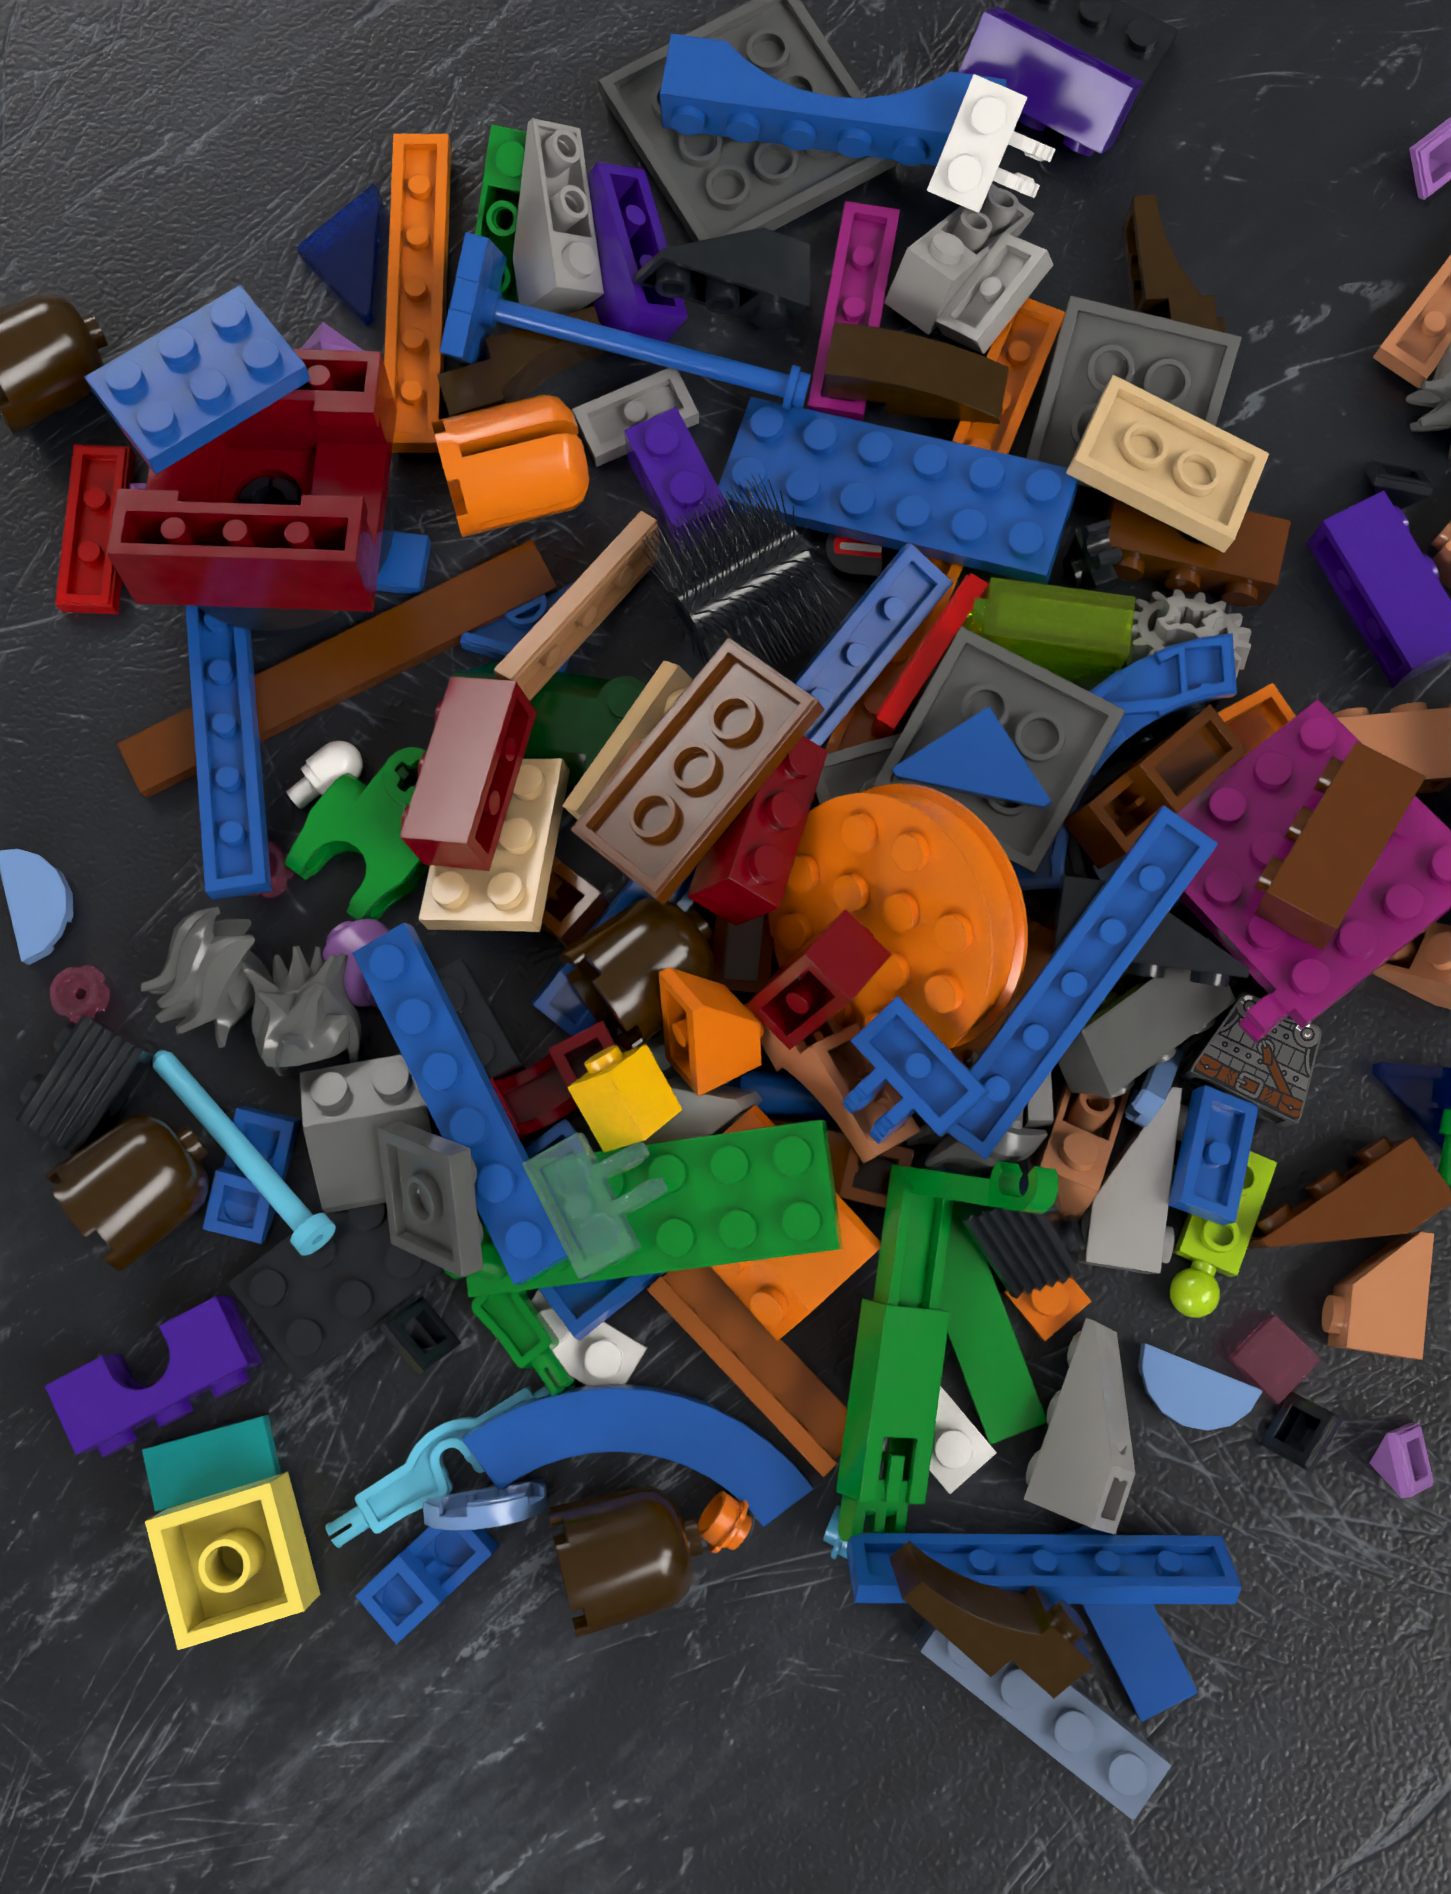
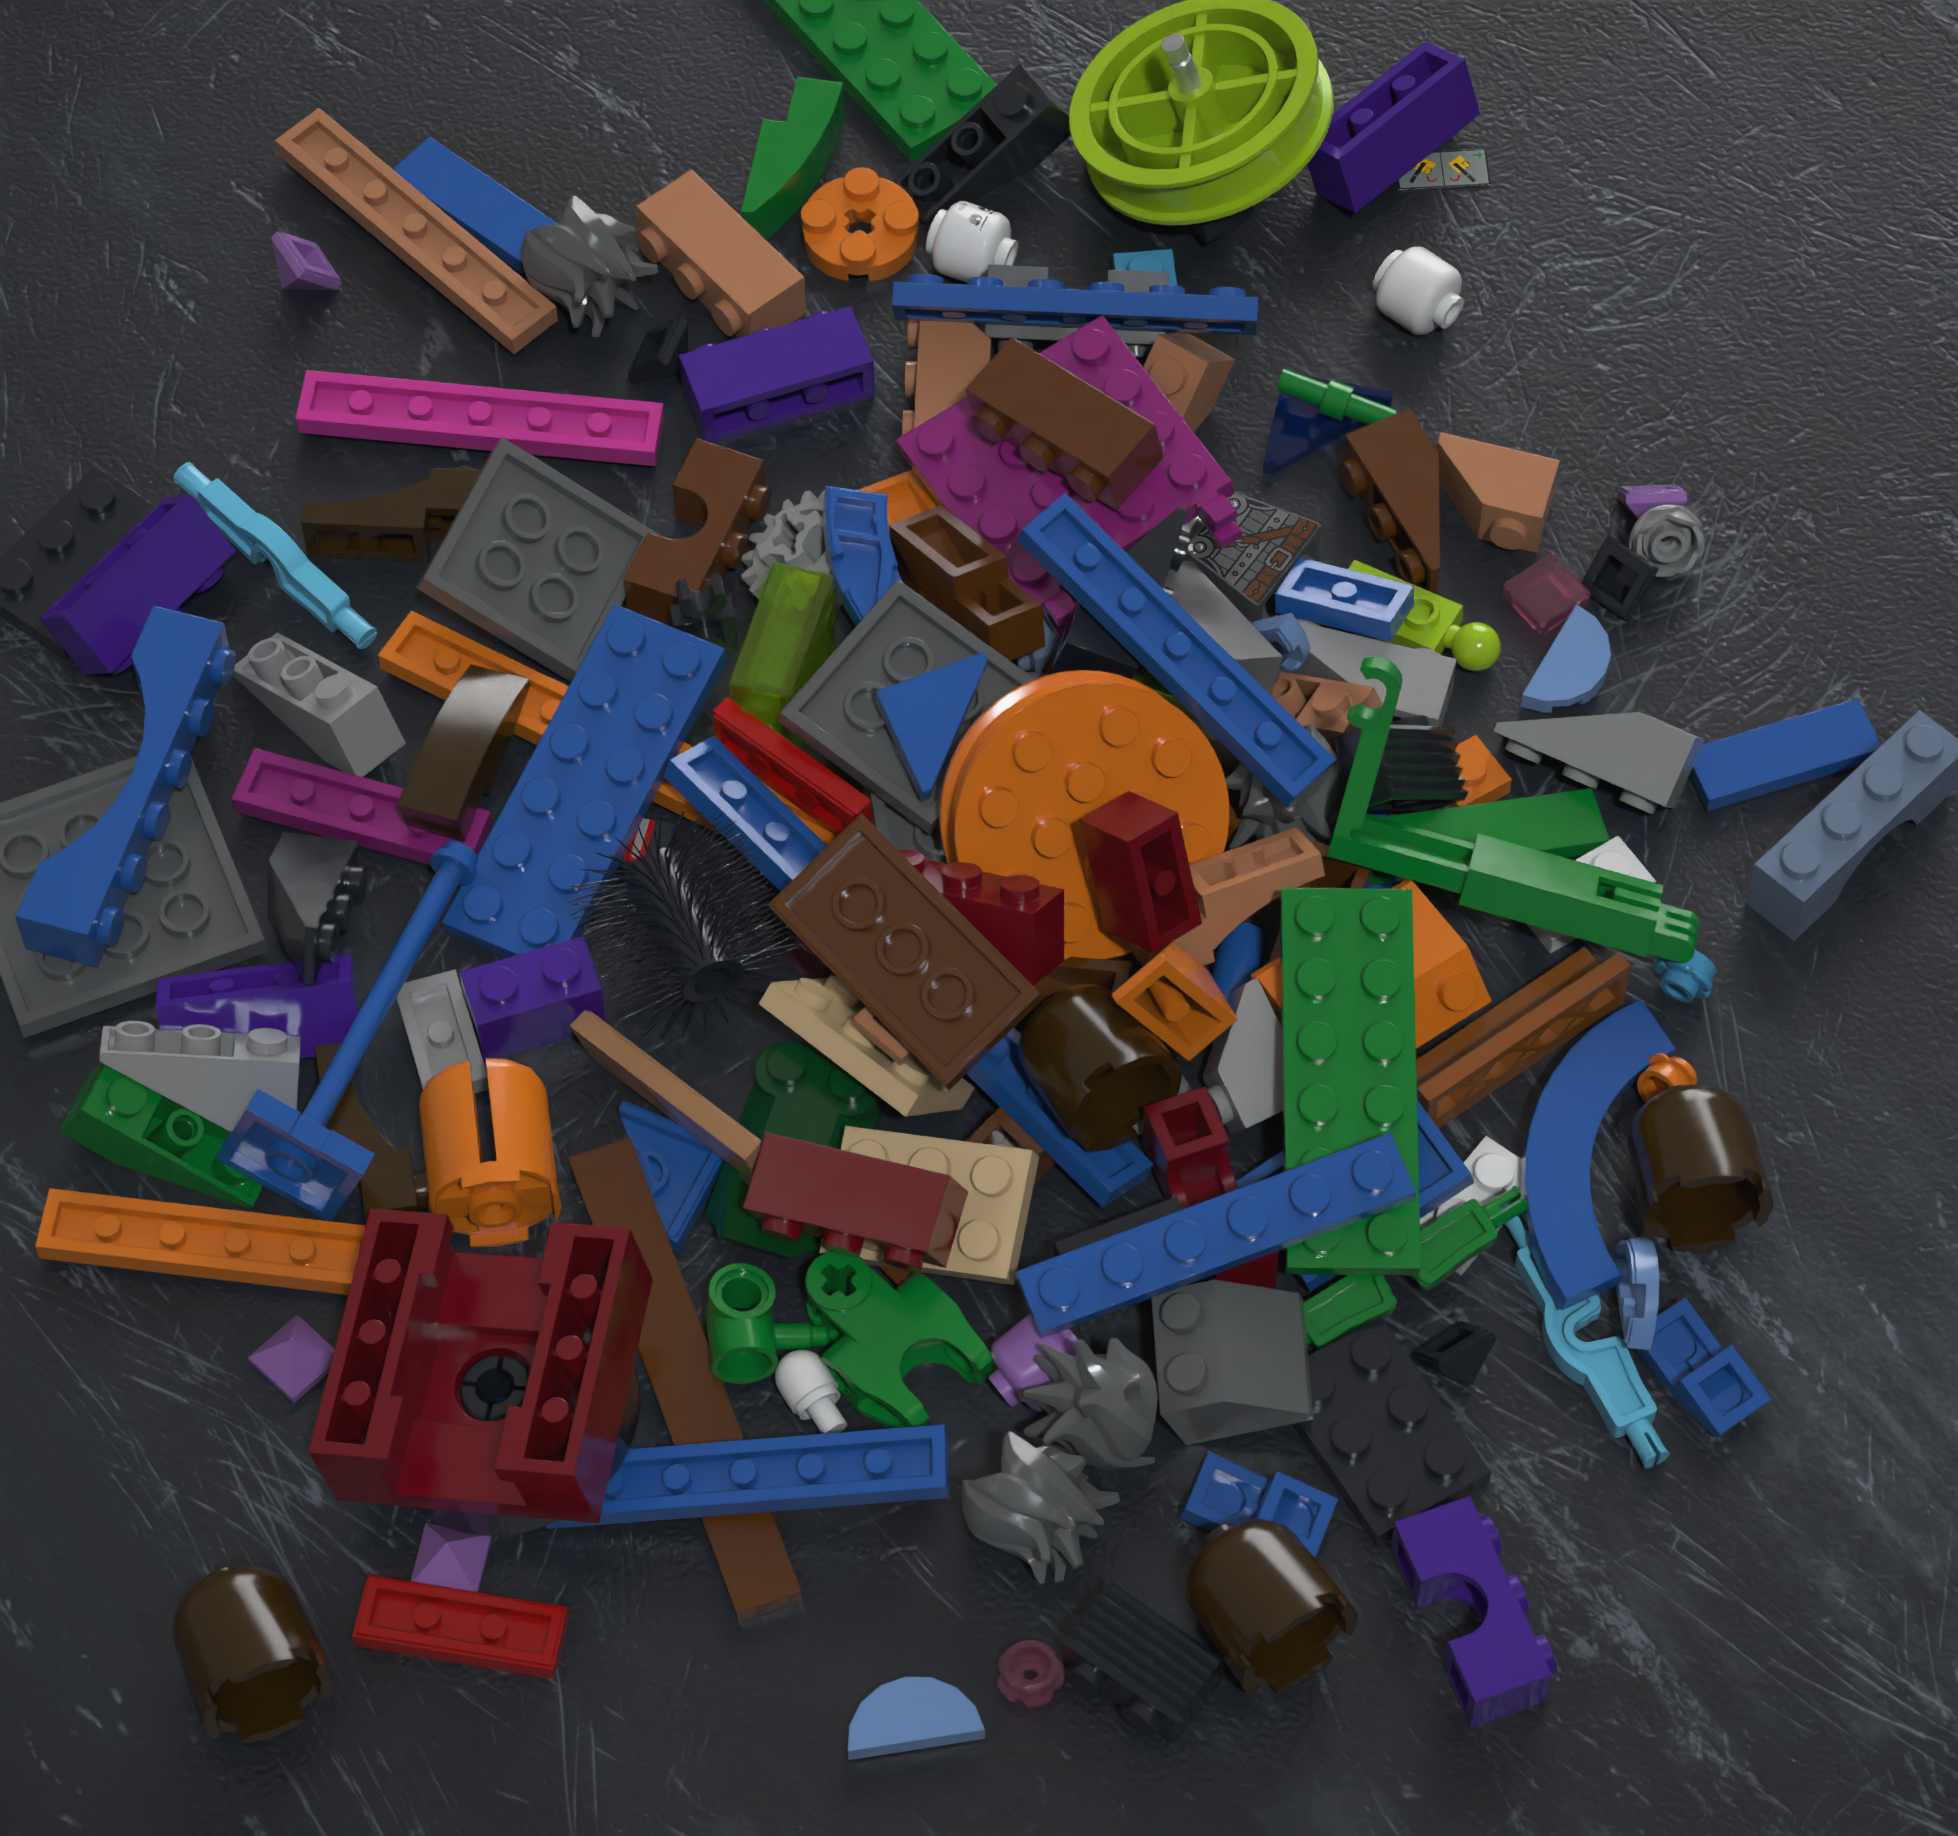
camera: 85 degrees left, 20 degrees down
plate [85,285,311,475] -> none
teal tile [142,1415,281,1512] -> none
light yellow brick [145,1472,321,1650] -> none
medium azure bar [152,1050,336,1256] -> none
clear blue tile [296,184,382,325] -> none
dark grey plate [377,1121,483,1277] -> none
clear light blue hinge [522,1133,668,1280] -> none
yellow brick [567,1044,683,1153] -> none
blue hinge [842,996,989,1144] -> none
blue plate [846,1533,1242,1604] -> none
dark brown slope [889,1541,1094,1699] -> none
white hinge [927,74,1055,213] -> none
light grey plate [935,232,1053,355] -> none
tan plate [1066,375,1269,553] -> none
none -> medium azure piece [173,462,377,649]
none -> dark pink plate [295,370,665,466]
none -> green piece [703,1263,829,1384]
none -> light grey plate [1629,505,1705,577]

